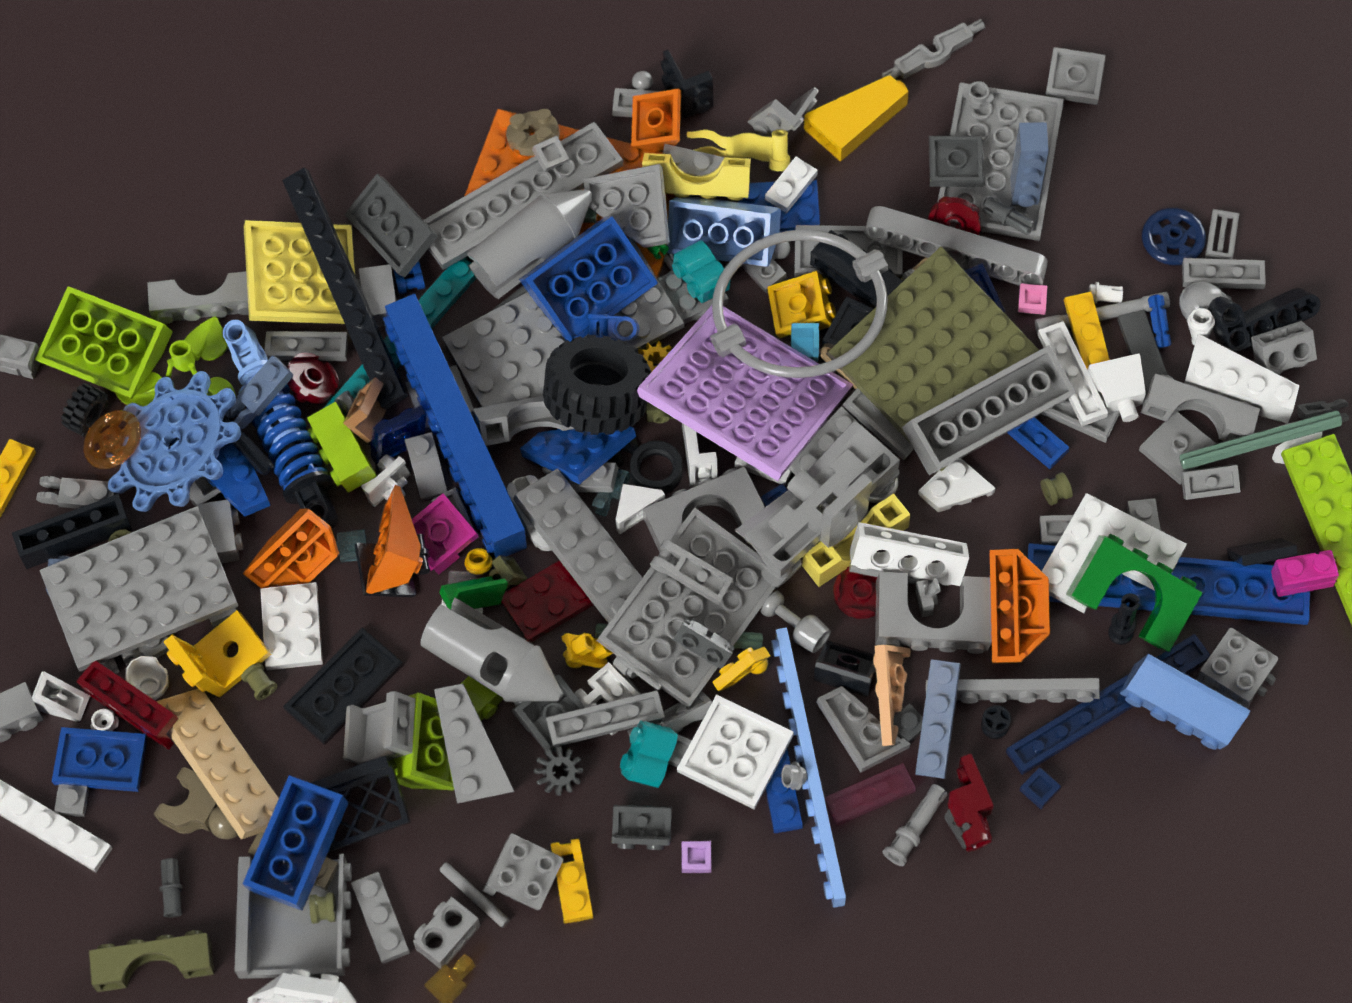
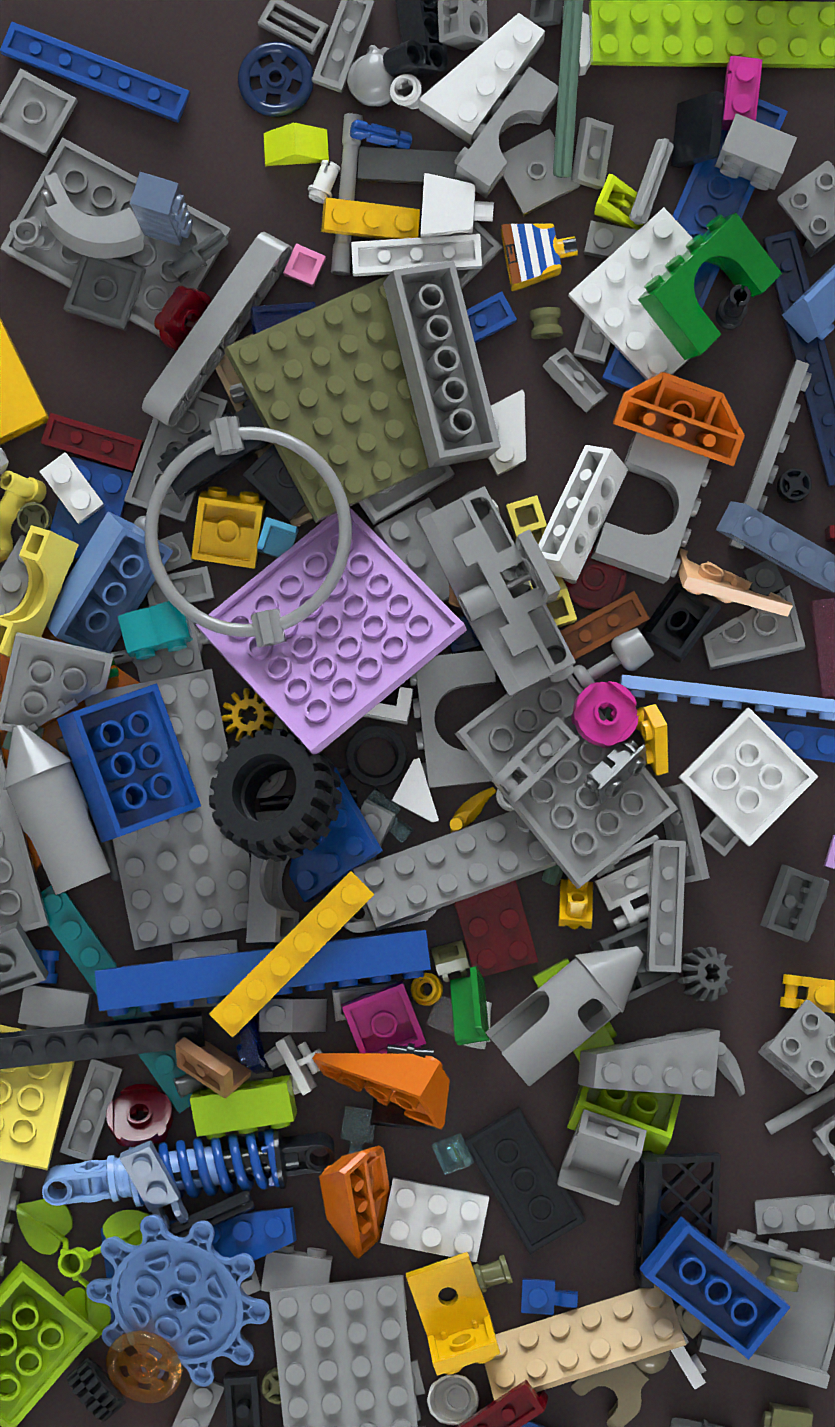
camera: 70 degrees left, 20 degrees up
blue piece [587,314,640,342] -> none
teal brick [620,720,678,788] -> none
light grey plate [781,762,807,790] -> none
light grey plate [915,578,941,617] -> none
none -> blue plate [0,22,190,123]
none -> olive wheel [17,502,53,534]
none -> light grey arch [41,172,144,259]
none -> dark red plate [41,412,144,473]
none -> light grey plate [147,566,215,607]
none -> yellow plate [209,871,375,1038]
none -> neon yellow slope [264,122,329,166]
none -> clear light blue plate [431,1133,474,1175]
none -> yellow bar [450,787,497,833]
none -> torso [501,224,578,291]
none -> blue plate [521,1278,578,1315]
none -> light grey plate [543,347,609,413]
none -> dark orange plate [560,591,650,660]
none -> dark pink plate [571,681,638,748]
none -> neon yellow slope [594,174,643,230]
none -> light grey axle [629,138,674,225]
none -> white plate [671,1331,706,1389]
none -> light grey brick [715,113,797,190]
none -> light grey bar [717,1042,745,1096]

